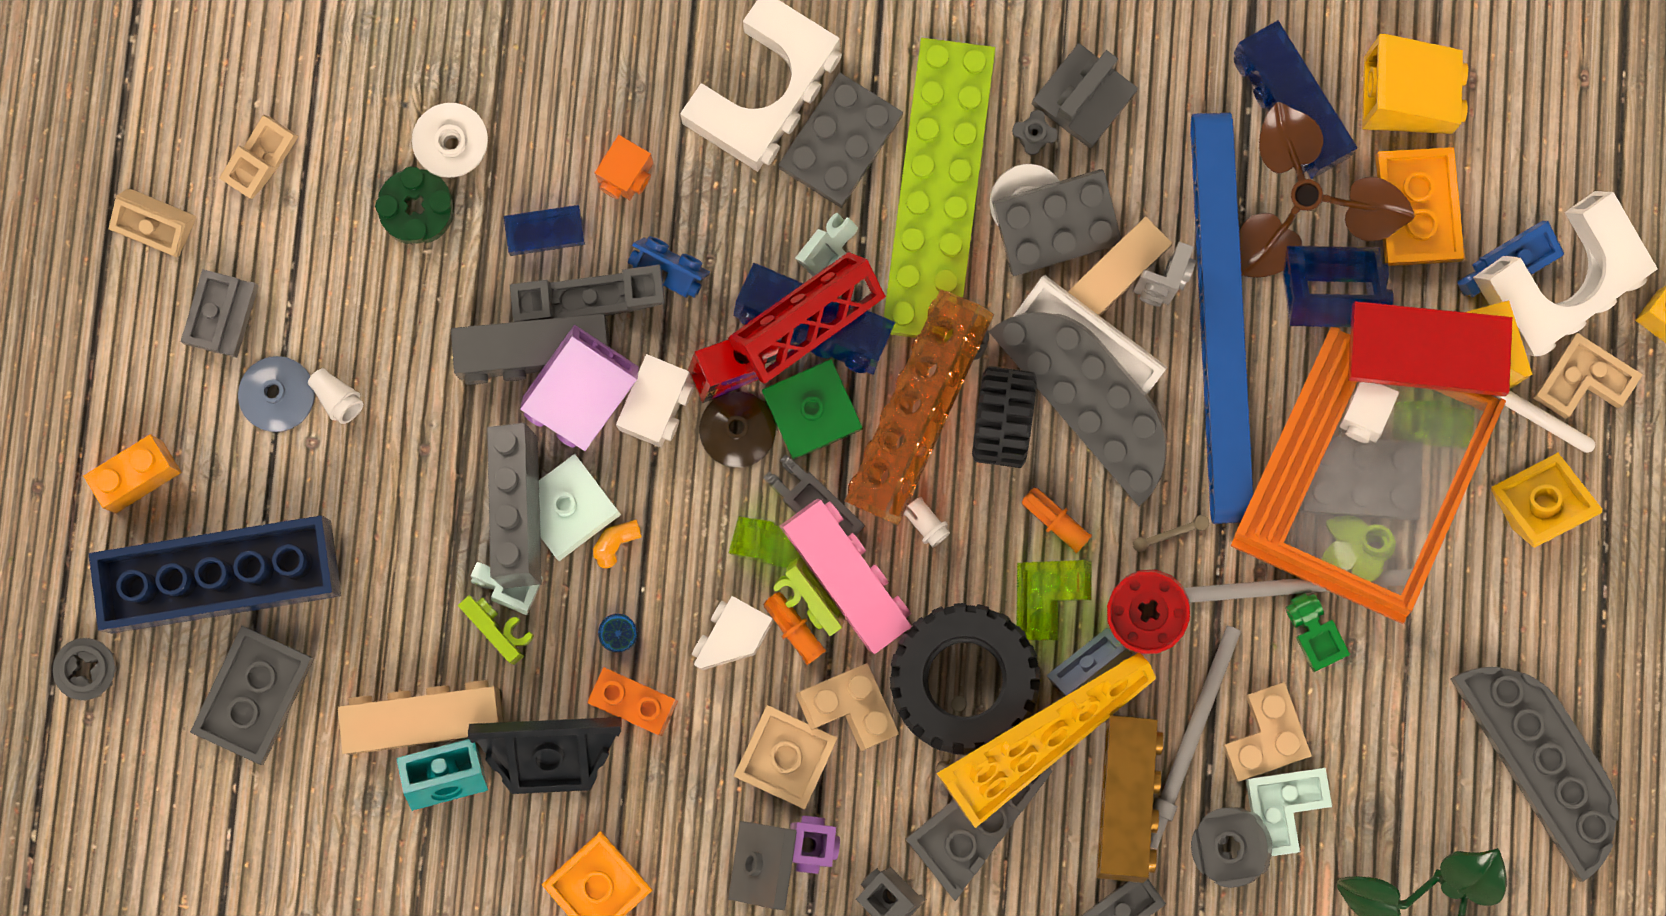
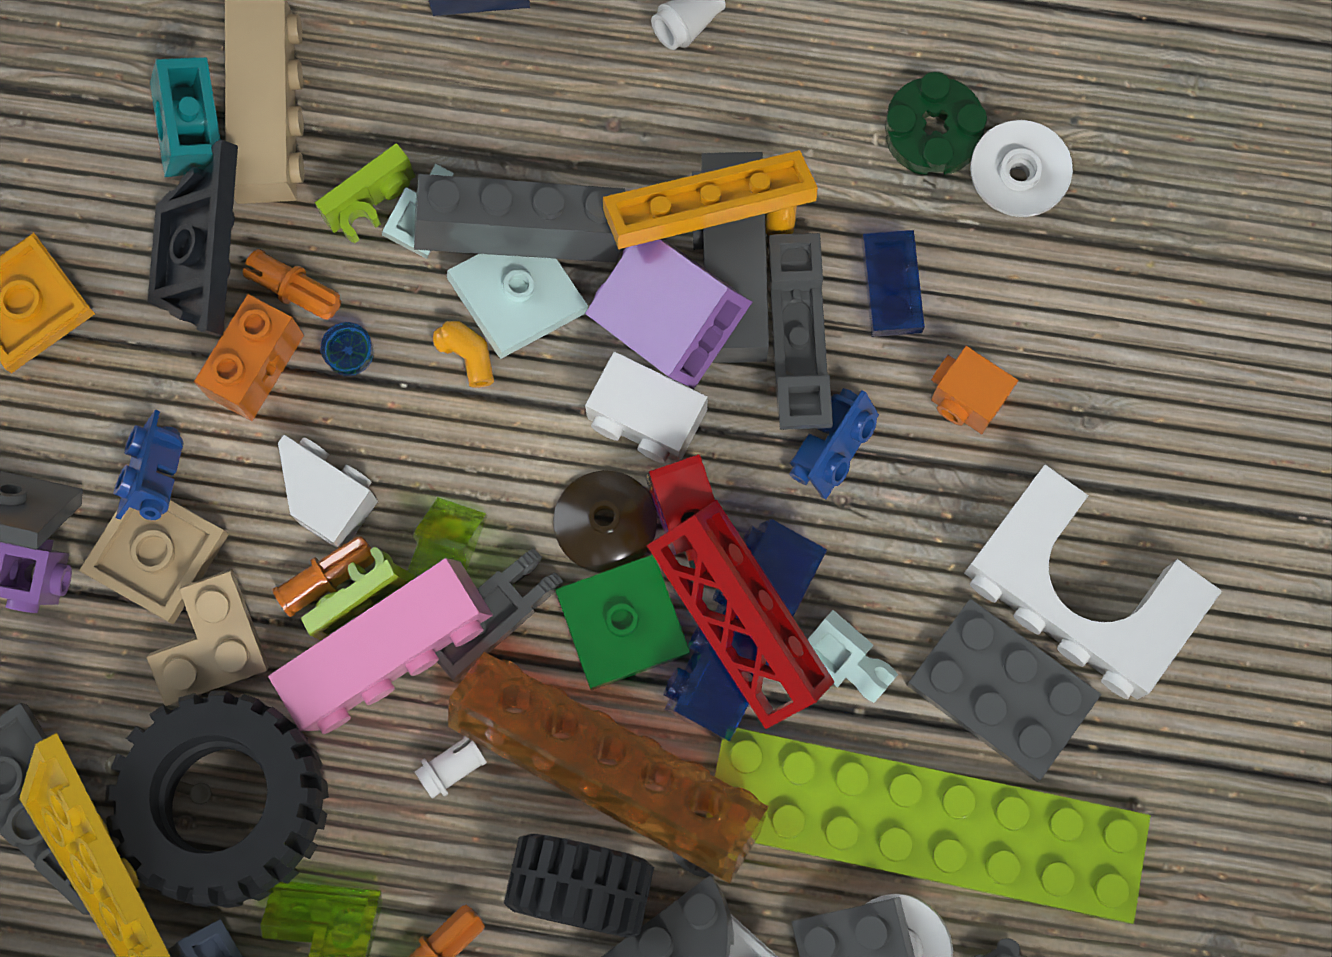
camera: 95 degrees right, 5 degrees down
none -> blue hinge [114,410,184,520]
none -> orange axle [243,249,341,320]
none -> light orange piece [603,150,818,249]

